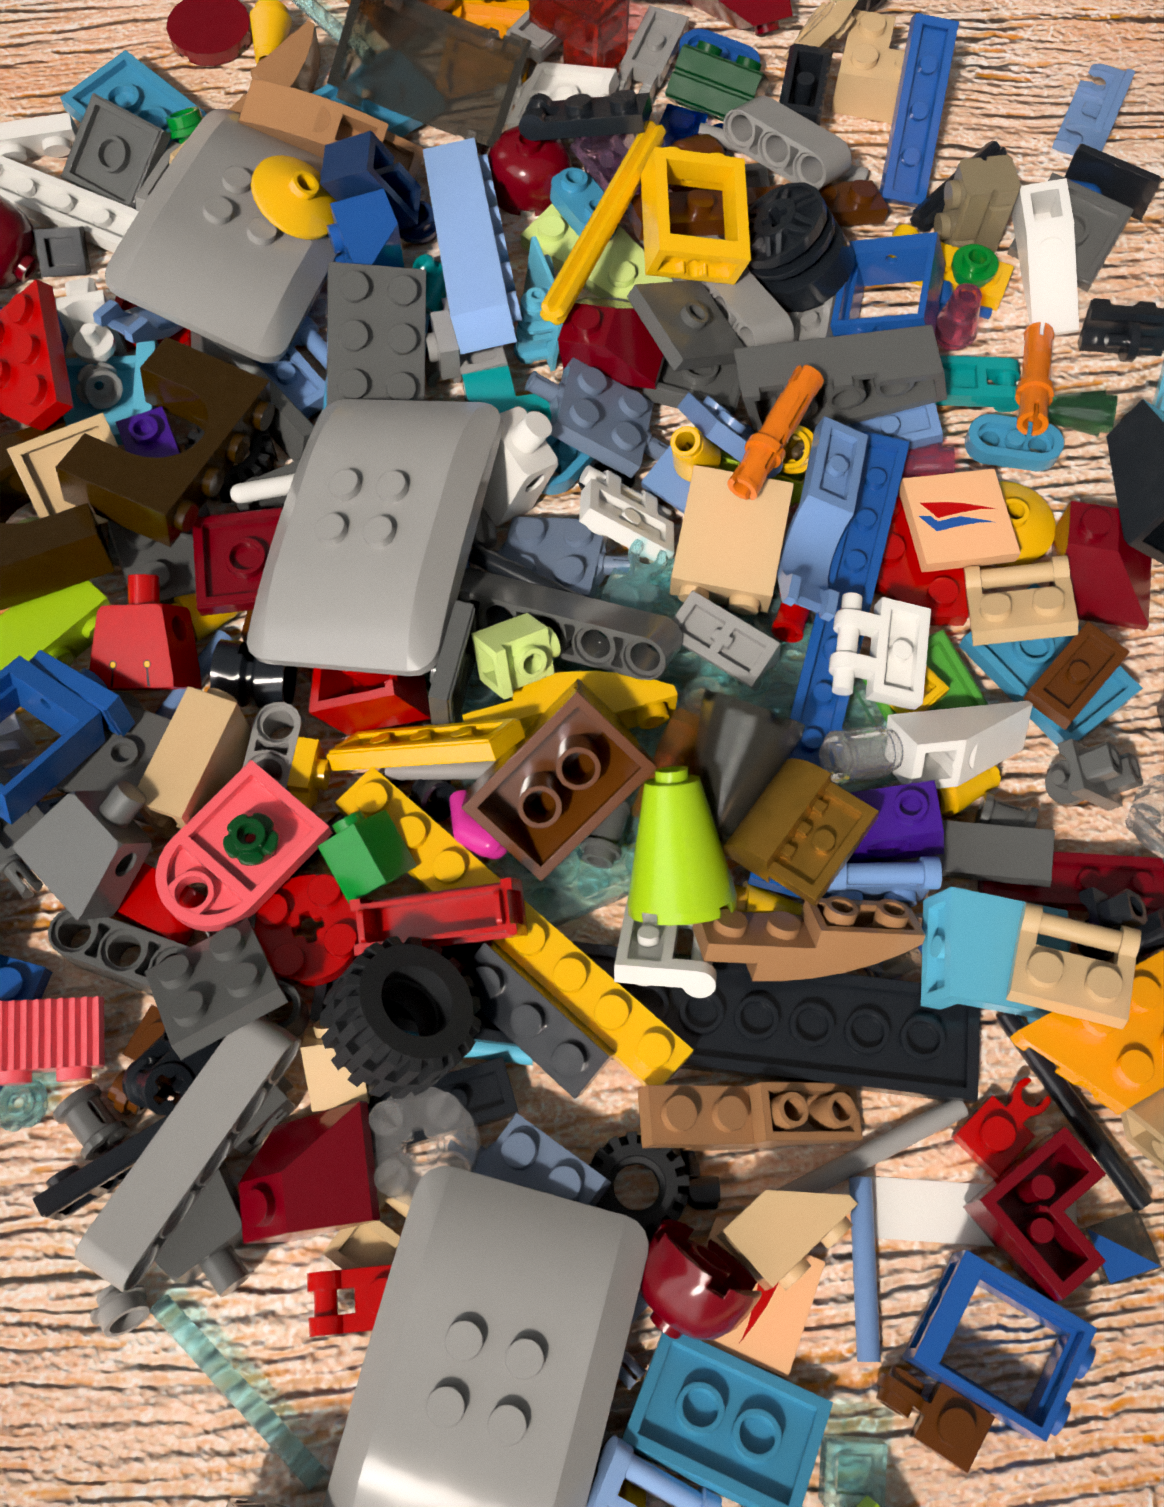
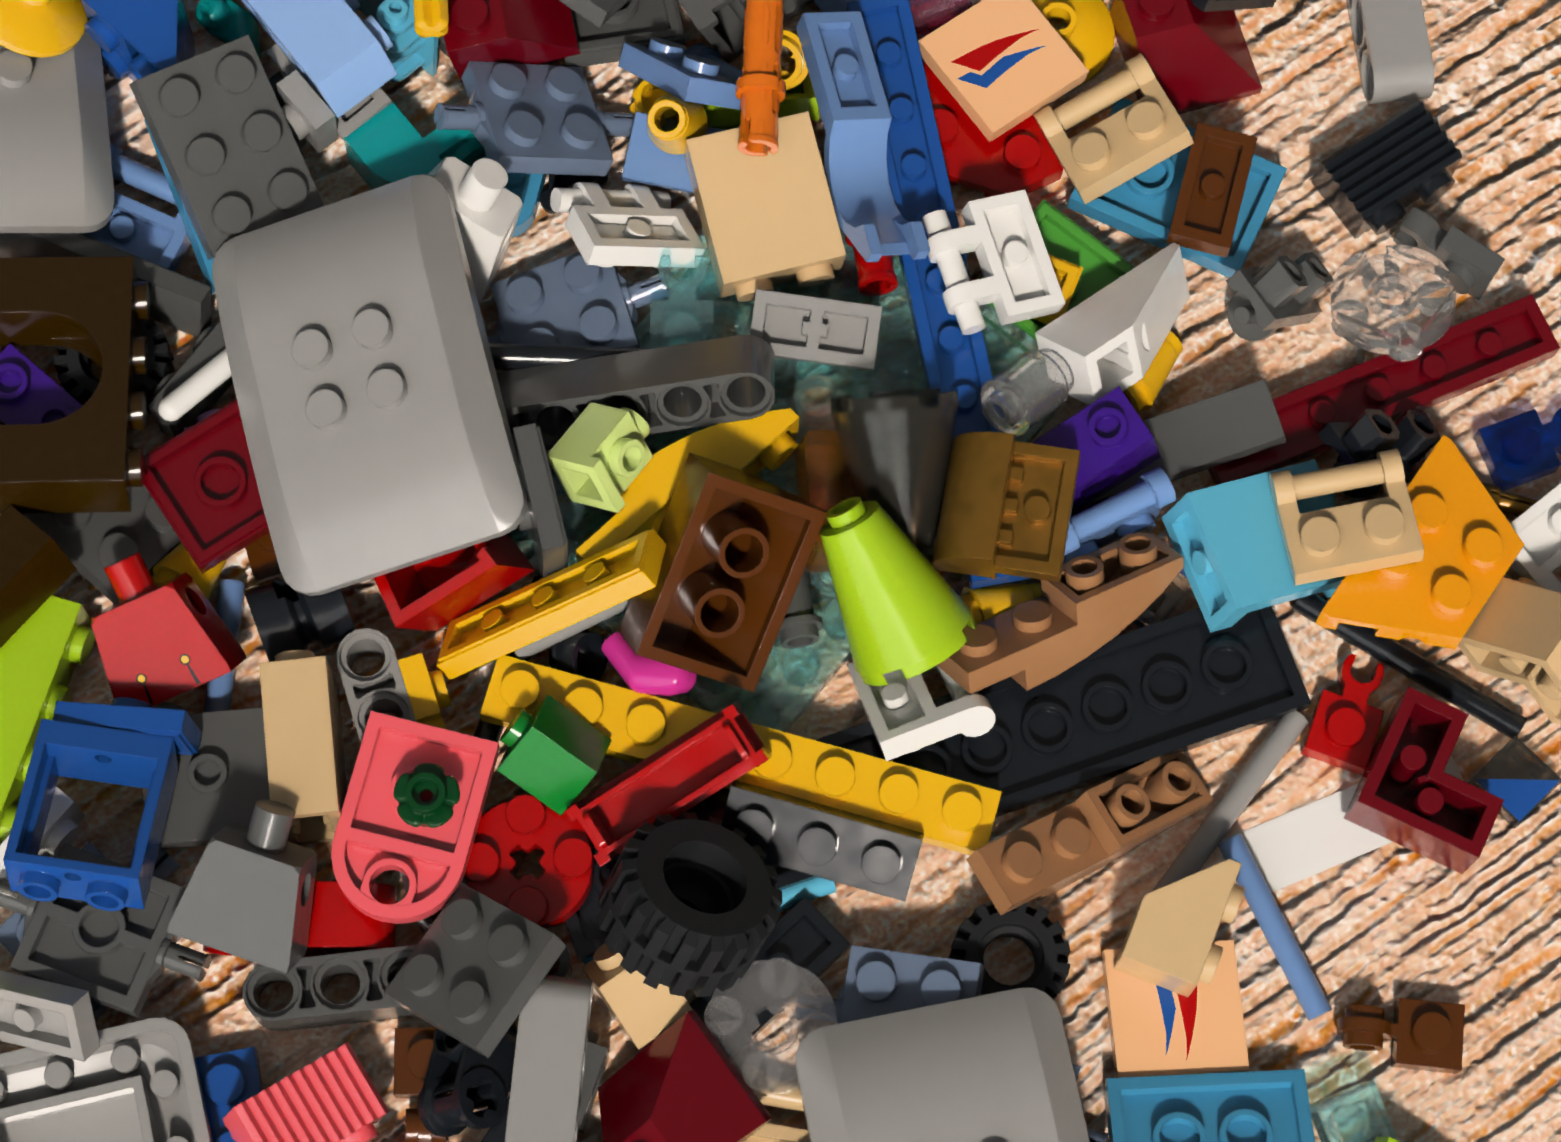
camera: 30 degrees left, 5 degrees up
dark red cylinder [640,1219,762,1340] -> none
black hand [680,1148,720,1210] -> none
blue window [901,1250,1097,1442] -> none
dark grey bush [974,792,1038,828] -> none

